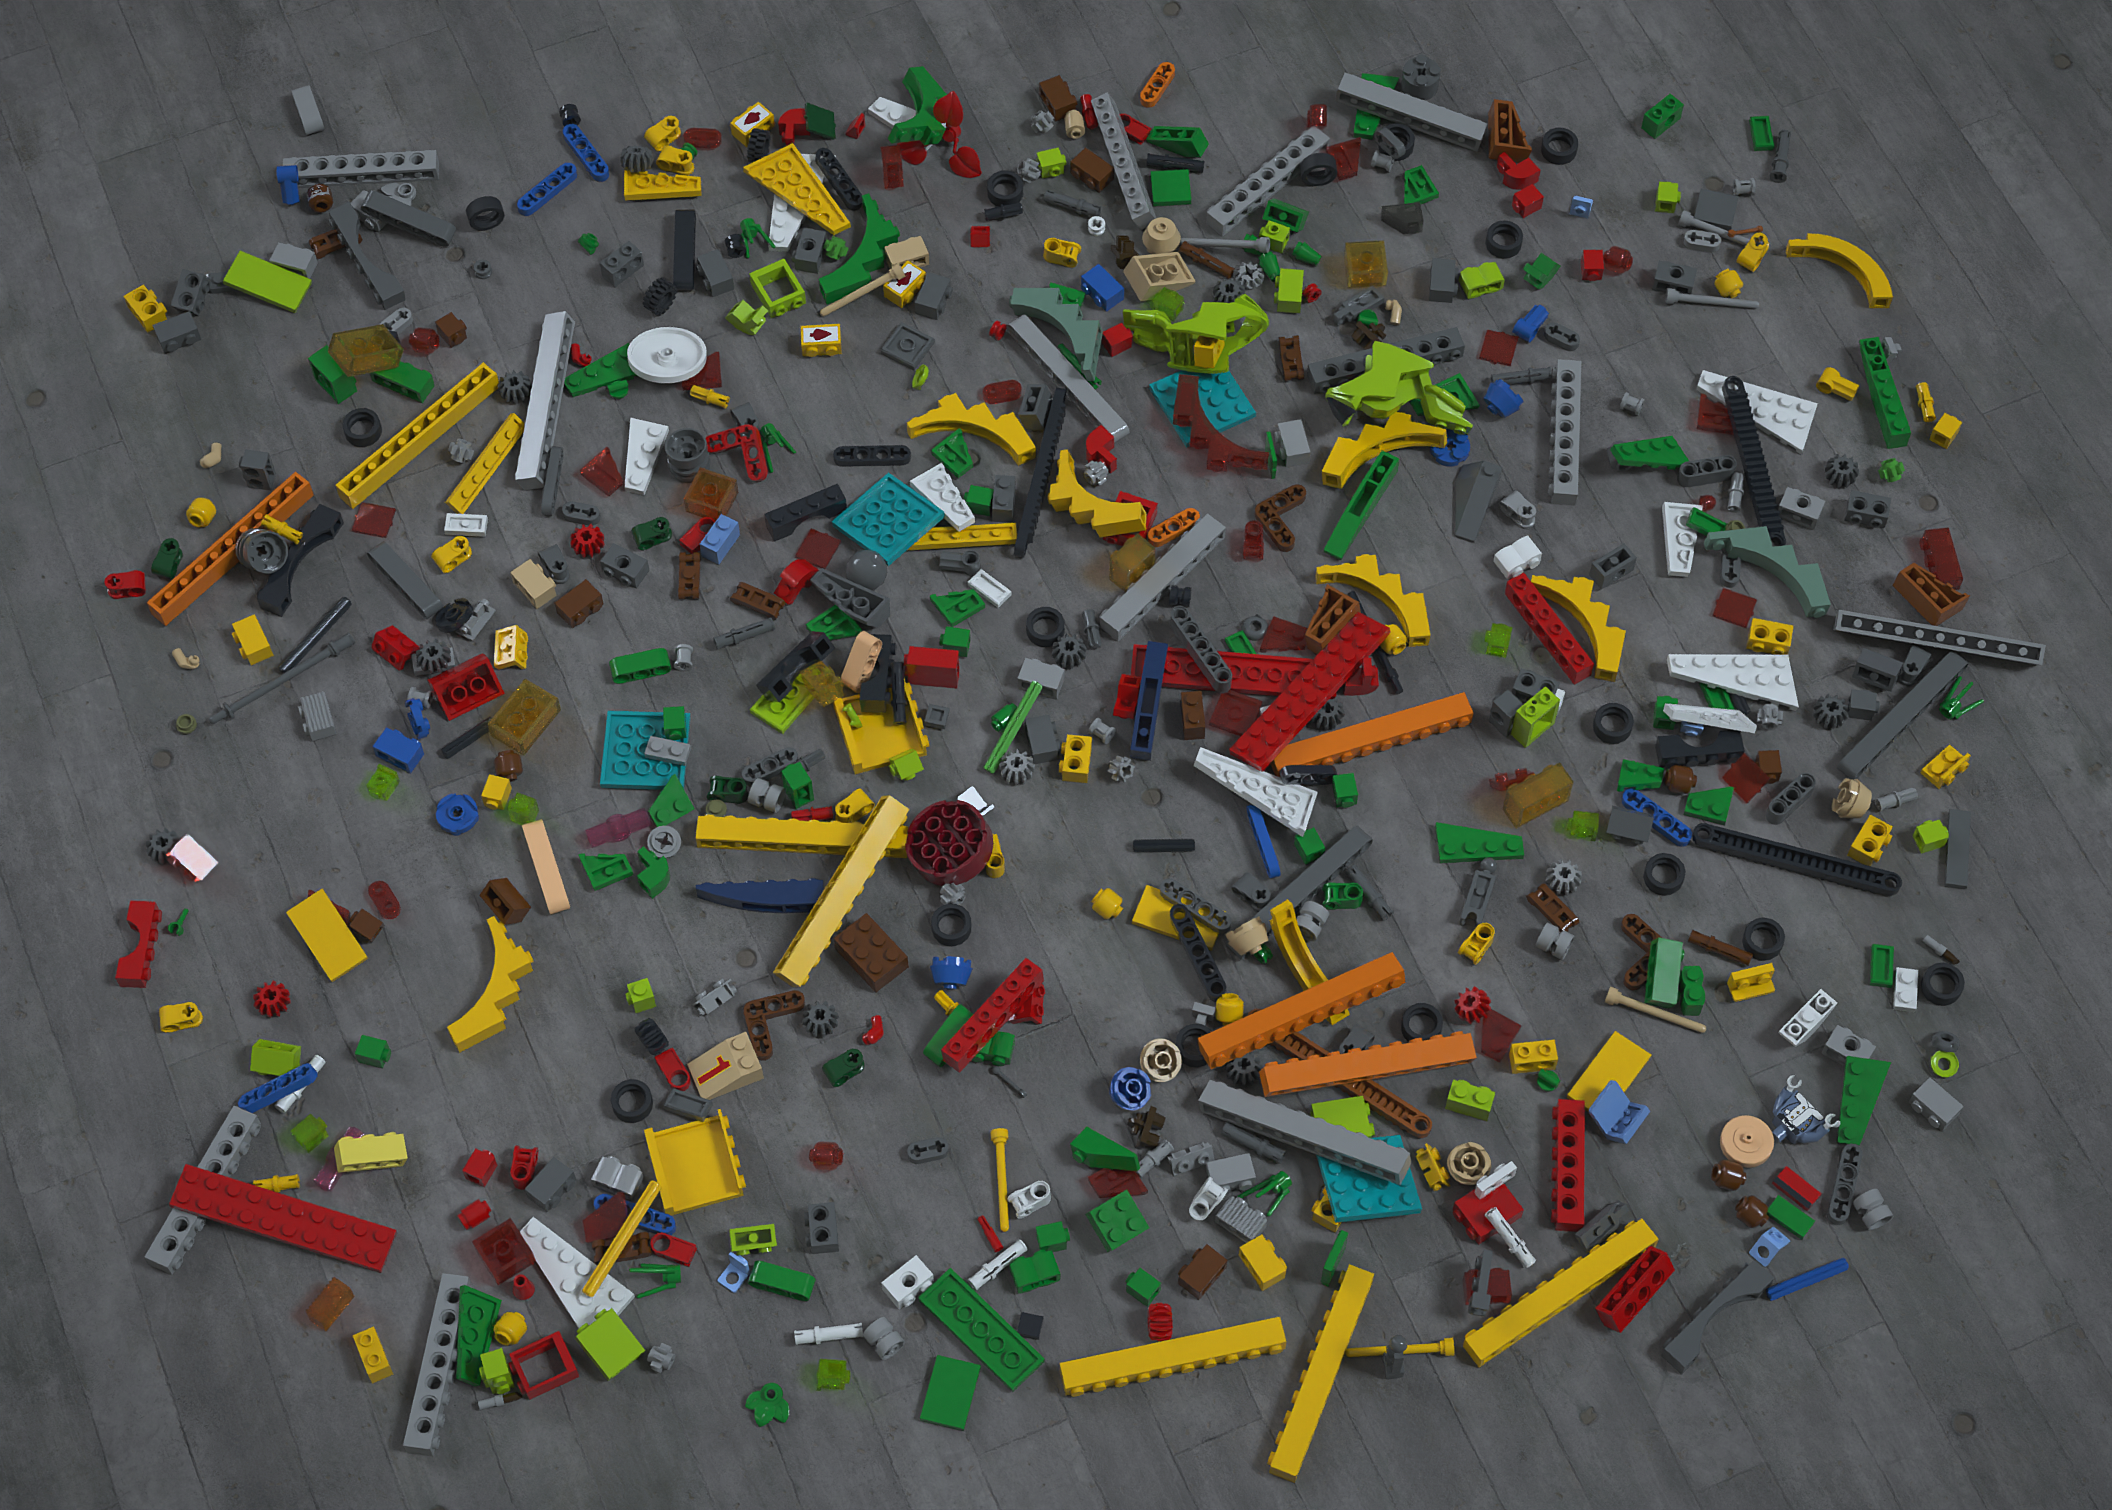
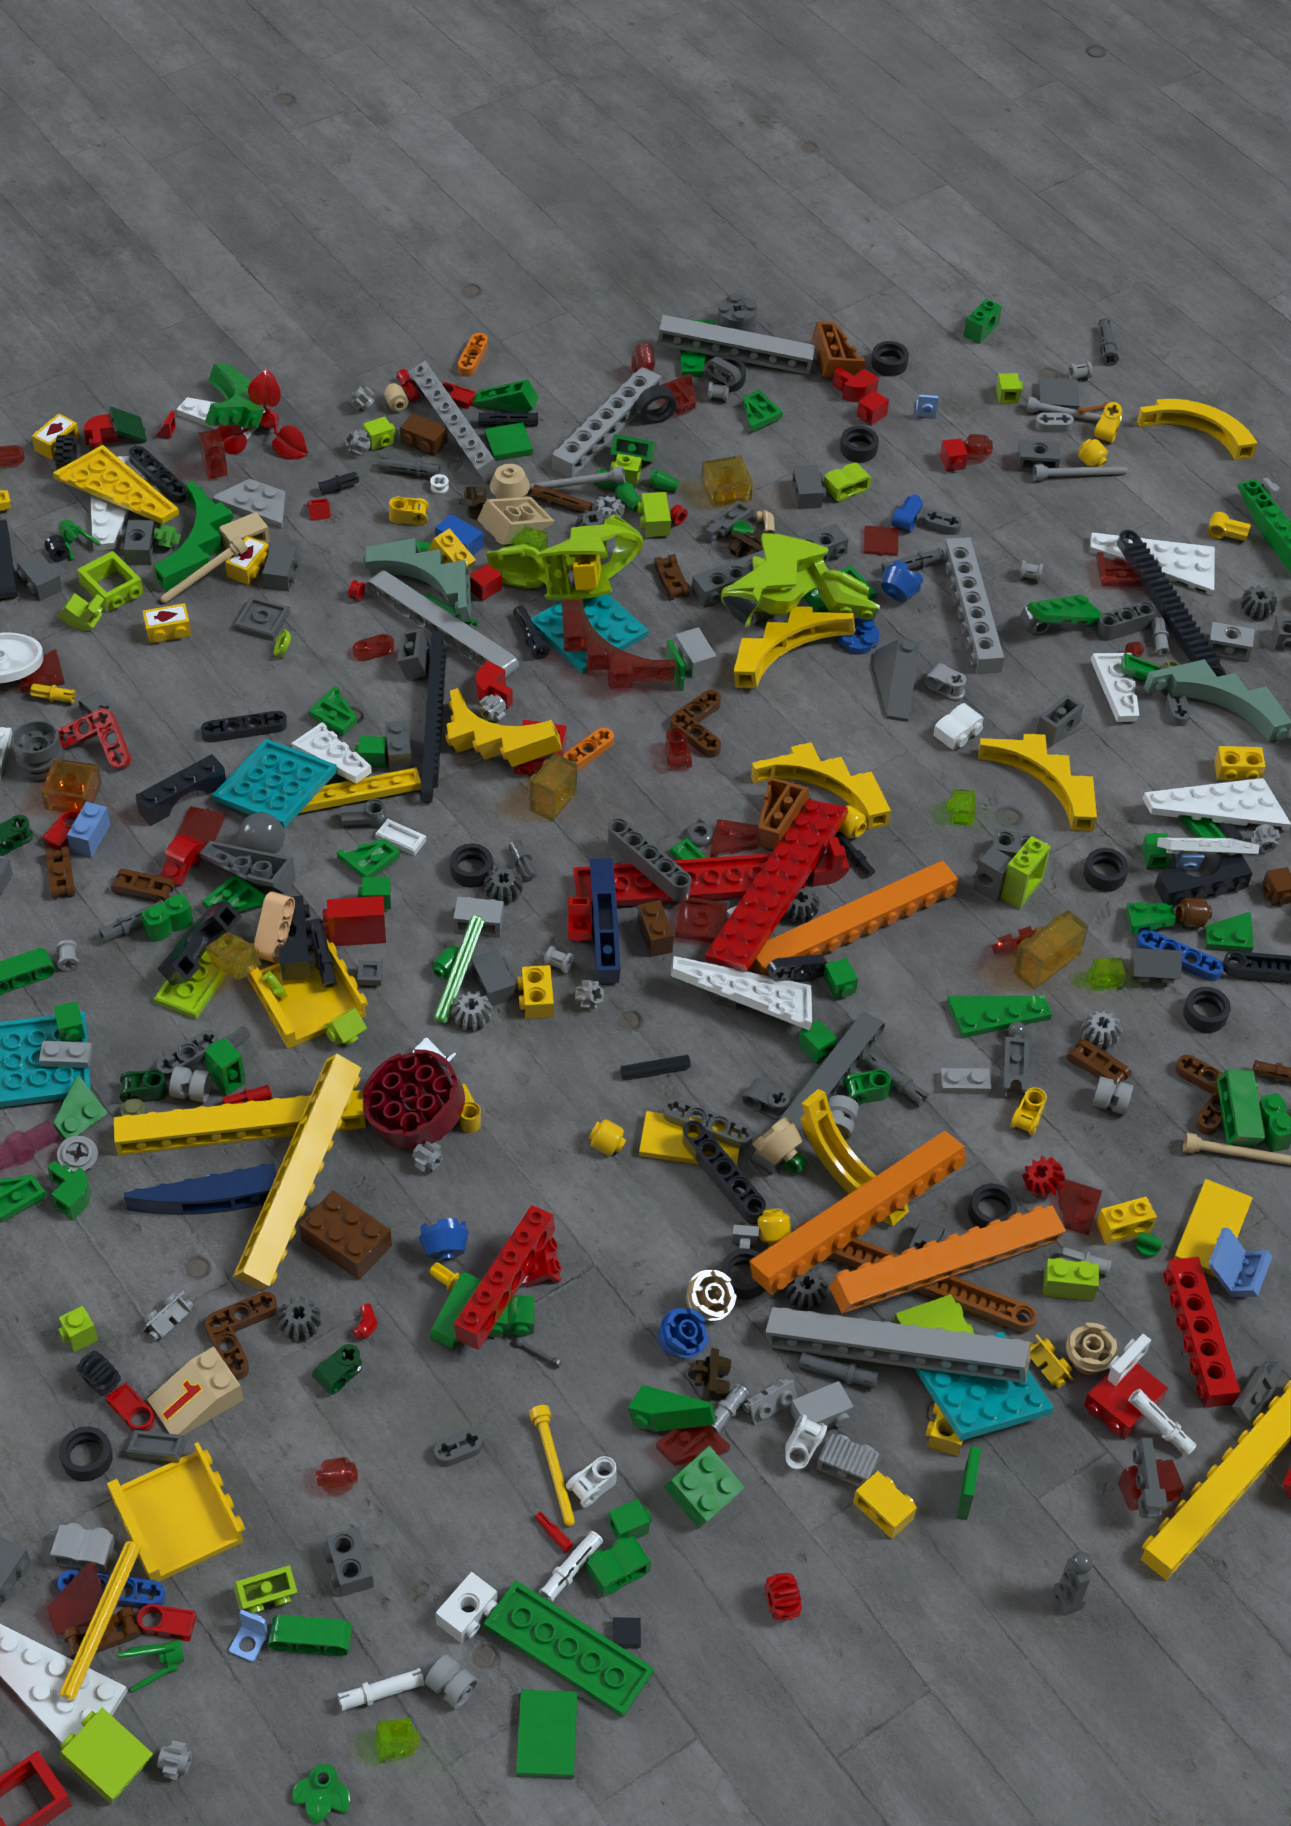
camera: 15 degrees left, 10 degrees down
green plant [760,423,796,473] -> none
yellow piece [835,789,875,823] -> none
yellow arch [907,393,1036,466] -> none
black tyre [931,904,971,946] -> none
black tyre [987,170,1023,207] -> none
reddish brown brick [1039,75,1077,122] -> none
yellow brick [1060,1317,1286,1397] -> none
light grey brick [1100,513,1226,642] -> none
green brick [1125,1268,1161,1307] -> none
black wheel [1169,585,1192,607] -> none
reddish brown brick [1178,1244,1228,1300] -> none
green plant [1236,1171,1292,1217] -> none
blue beam [1246,805,1281,879] -> none
yellow brick [1267,1264,1374,1483] -> none
green slope [1323,450,1399,560] -> none
yellow piece [1345,1338,1454,1357] -> none
clear smoke slope [1380,202,1424,234] -> none
red brick [1505,572,1594,685] -> none
green brick [1523,253,1561,289] -> none
clear red piece [1712,588,1757,628] -> none
clear red piece [1722,753,1771,803] -> none
green tile [1749,116,1774,151] -> none
none -> green brick [141,894,193,942]
none -> light grey wing [212,478,286,529]
none -> yellow brick [428,528,476,571]
none -> black pin [513,605,550,660]
none -> light grey plate [940,1068,991,1094]
none -> light grey axle [1060,1247,1112,1276]

